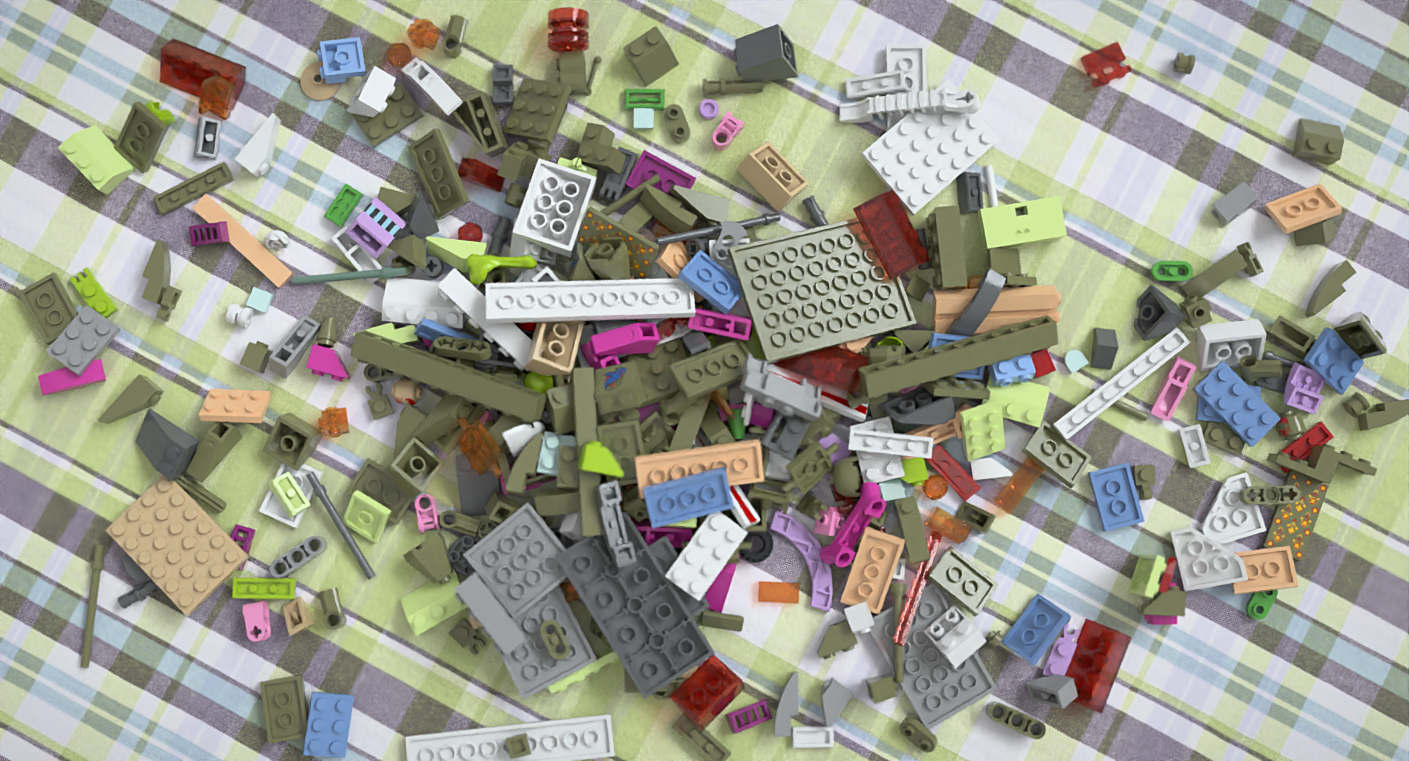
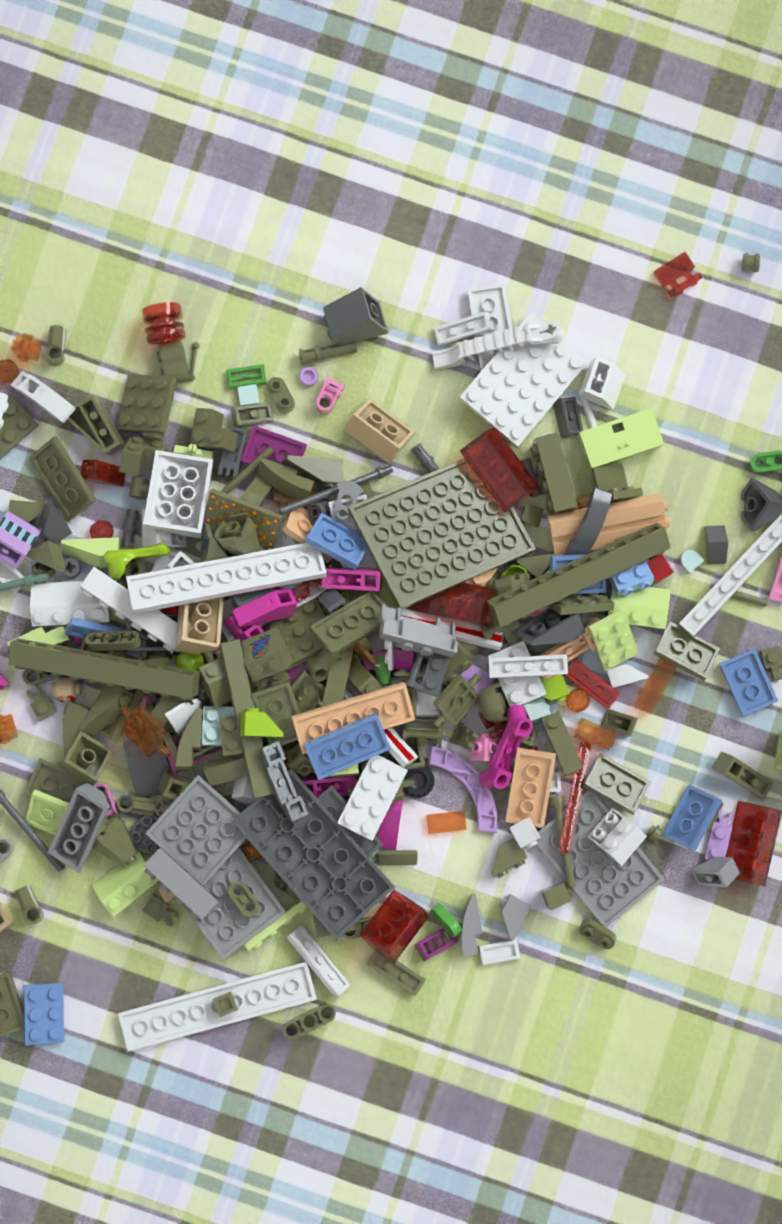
camera: 10 degrees left, 0 degrees up
dark grey slope [492,64,514,107] -> none
olive slope [623,26,679,86] -> none
olive beam [986,701,1046,739] -> none
none -> light grey slope [48,782,110,873]
none -> olive slope [231,402,274,428]
none -> white tile [287,925,350,998]
none -> bright green beam [430,903,462,937]
none -> white slope [578,357,625,410]
none -> olive slope [712,751,773,799]

